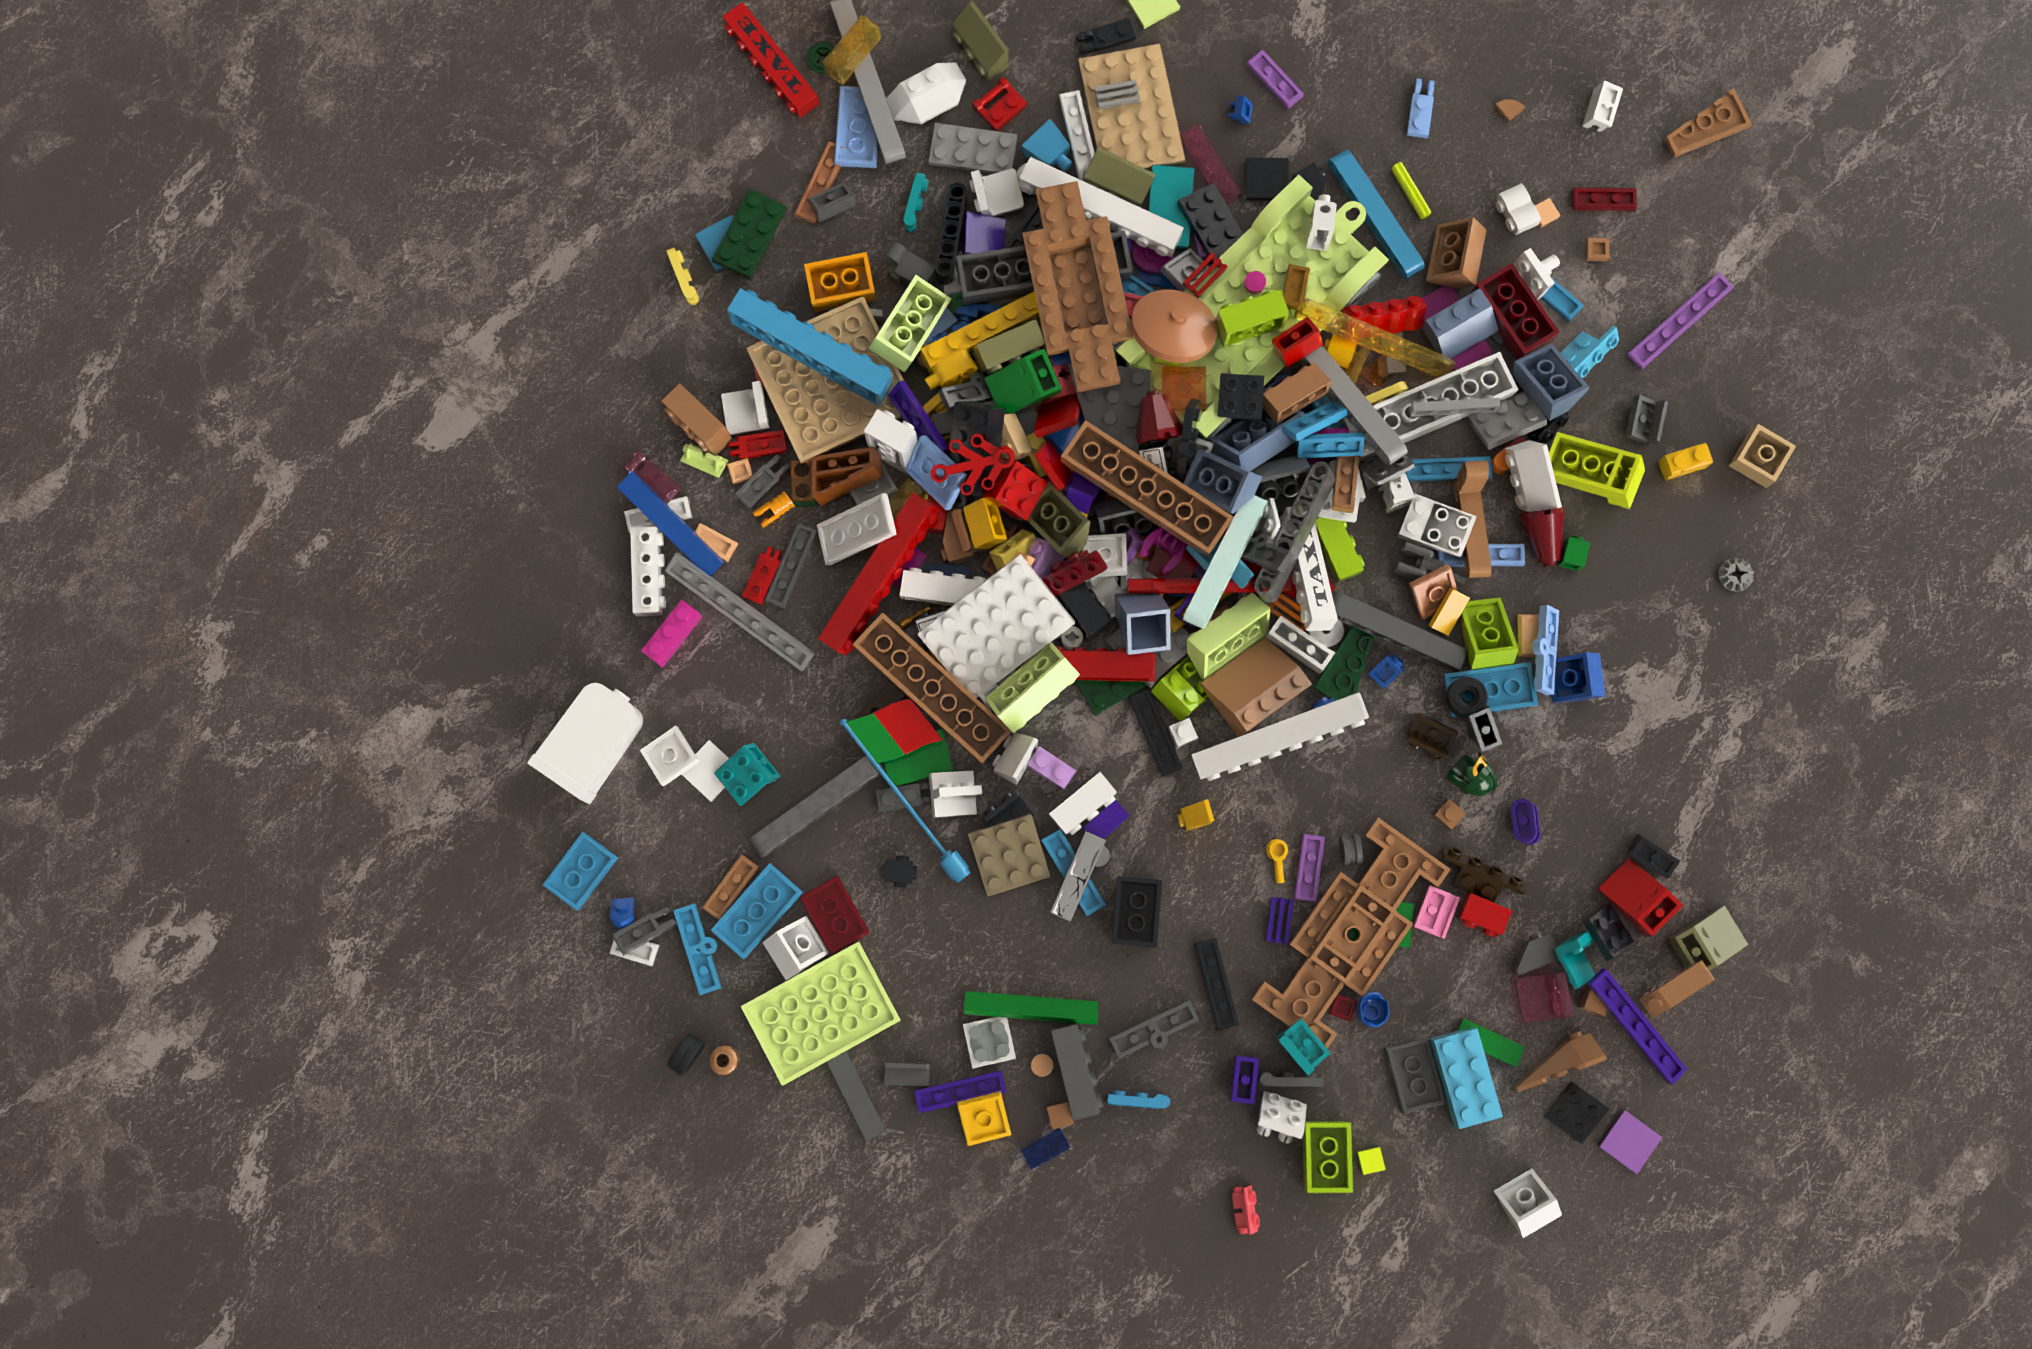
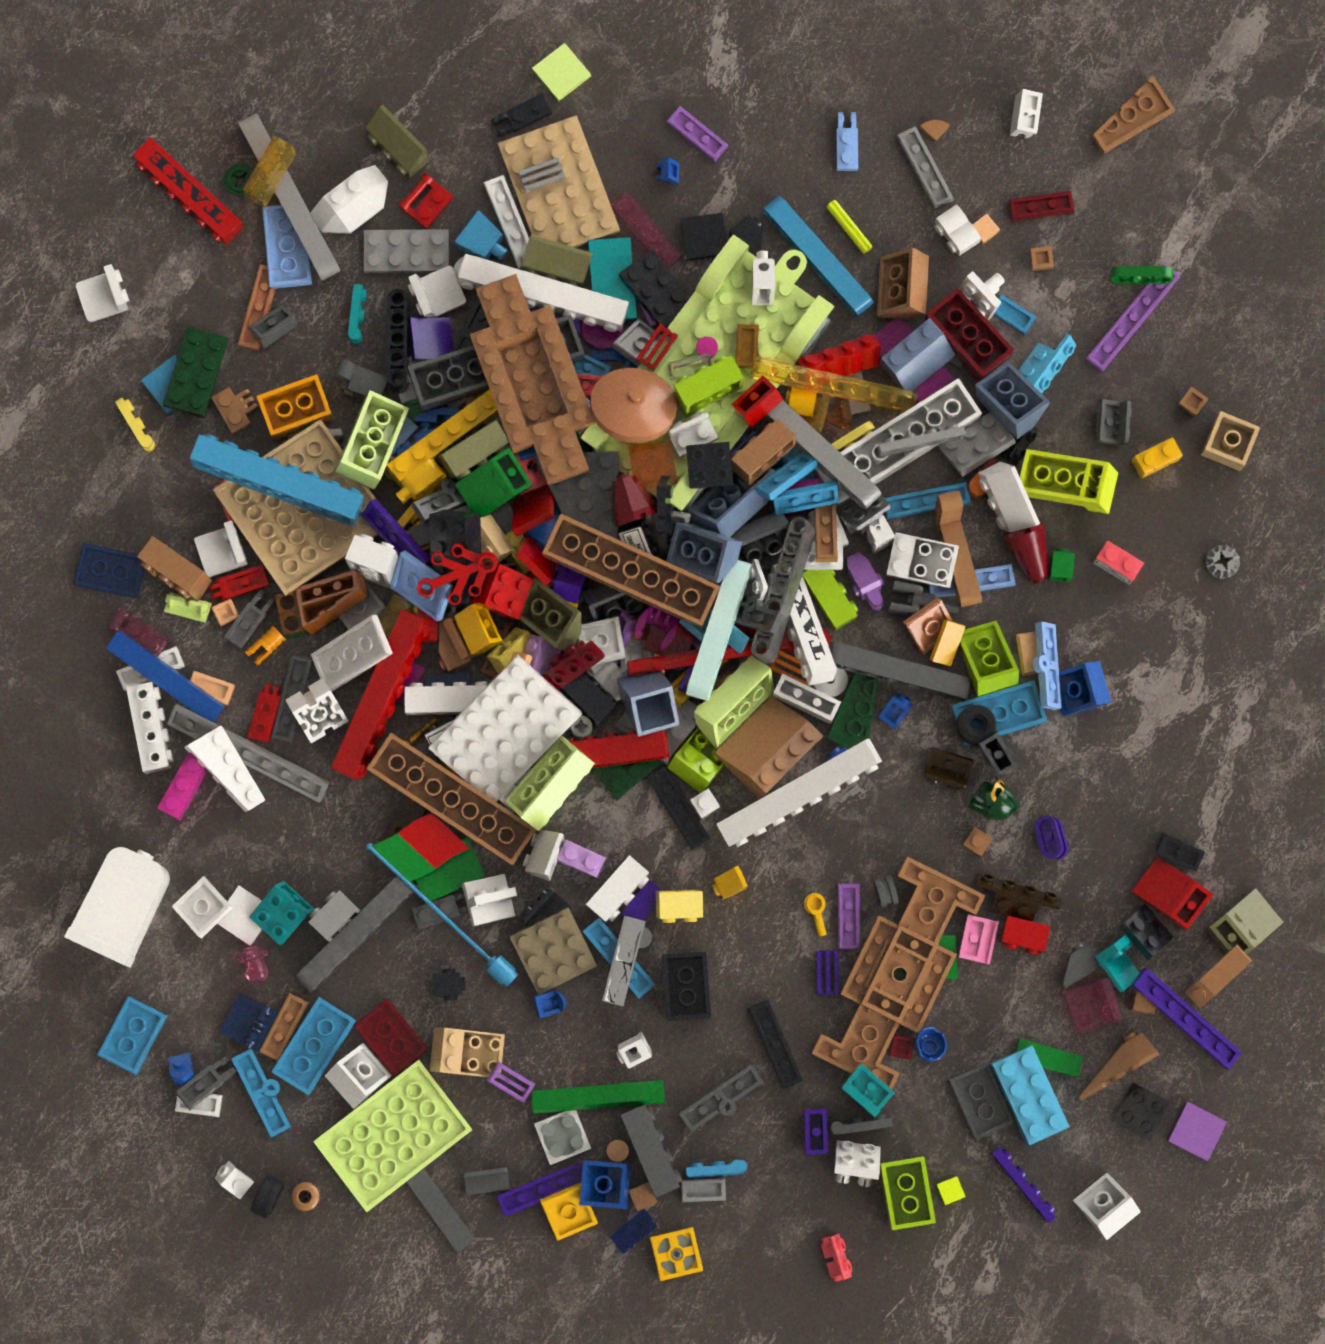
camera: 15 degrees left, 0 degrees up
none -> dark blue tile [73,543,144,598]
none -> white bracket [76,264,129,322]
none -> white wing [184,725,265,812]
none -> medium nougat hinge [211,387,259,435]
none -> white bracket [215,1161,254,1199]
none -> dark blue hinge [219,993,278,1052]
none -> clear pink animal [237,946,268,983]
none -> white brick [286,678,349,743]
none -> light grey brick [309,890,361,942]
none -> tan slope [430,1028,505,1078]
none -> medium lavender tile [486,1061,535,1103]
none -> blue plate [532,990,567,1018]
none -> blue slope [579,1160,631,1209]
none -> white brick [616,1032,652,1069]
none -> yellow piece [650,1227,703,1281]
none -> light yellow brick [656,890,703,923]
none -> clear tile [668,353,712,380]
none -> white bracket [668,412,718,458]
none -> light grey tile [681,1178,726,1202]
none -> medium lavender hinge [847,552,884,611]
none -> light grey tile [896,126,954,210]
none -> dark purple plate [990,1148,1056,1223]
none -> coral brick [1093,540,1144,585]
none -> green beam [1111,266,1174,284]
none -> medium nougat plate [1178,386,1208,417]

